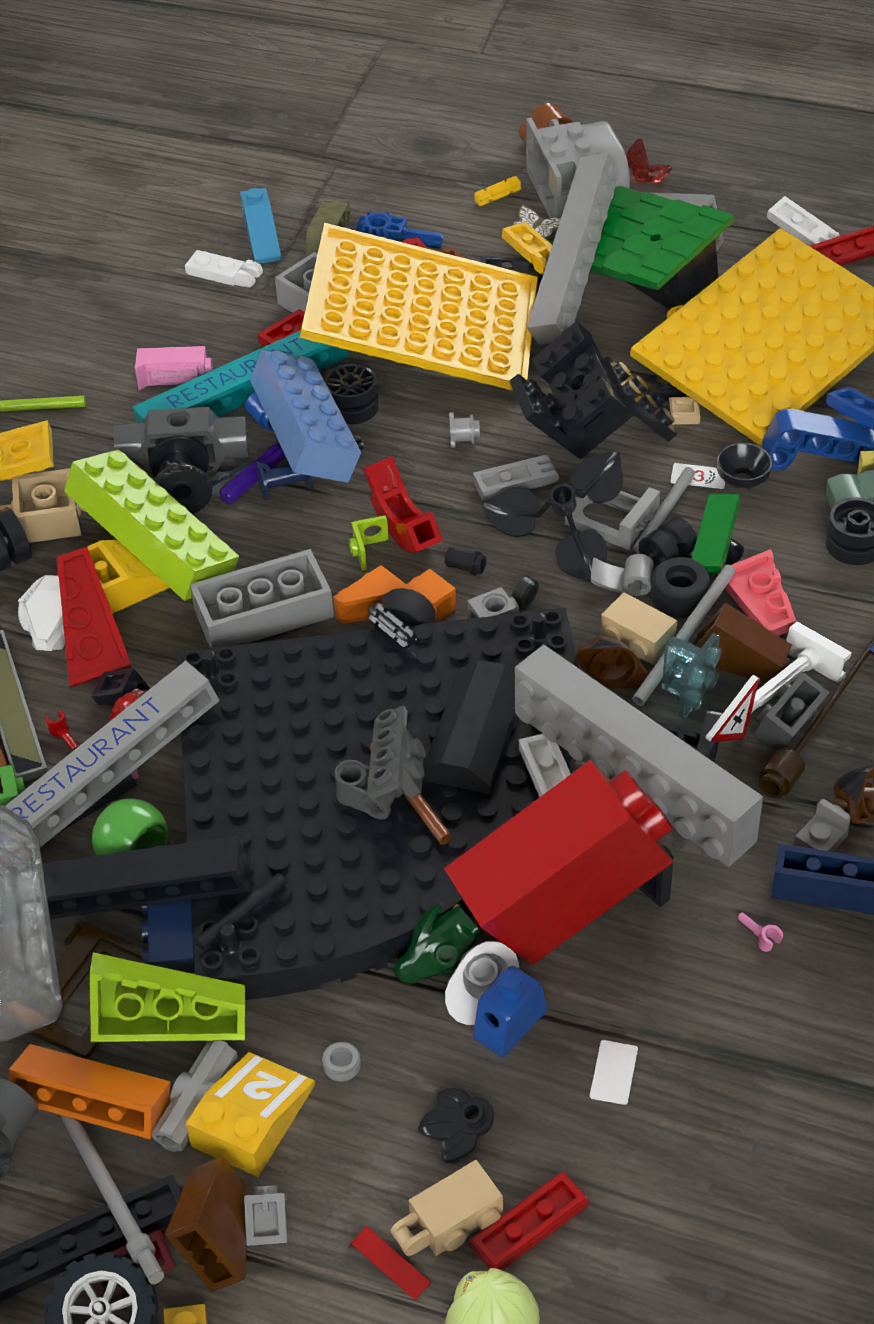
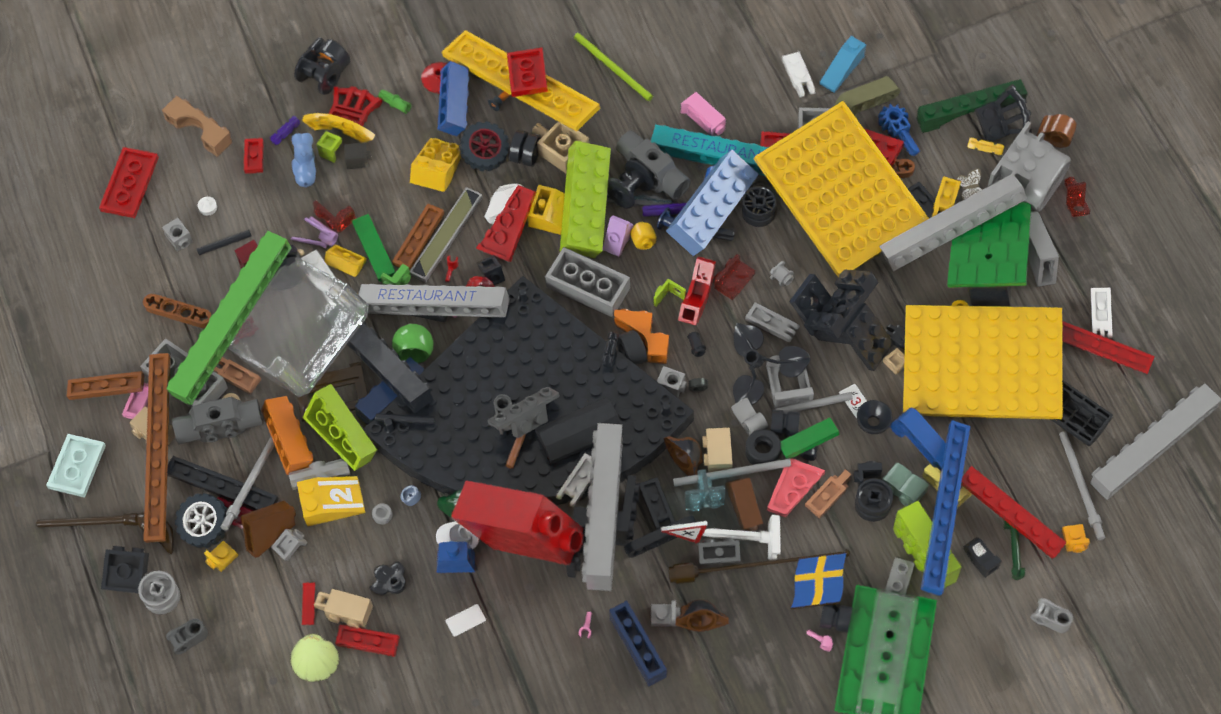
camera: 50 degrees right, 15 degrees up
none -> sand blue tile [400,485,421,506]
none -> lavender brick [603,216,633,256]
none -> yellow head [630,222,657,250]
none -> clear red bracket [714,254,755,300]
none -> nougat hinge [805,469,852,518]
none -> black bracket [853,461,882,487]
none -> dark green arch [916,79,1028,133]
none -> black plate [974,84,1032,142]

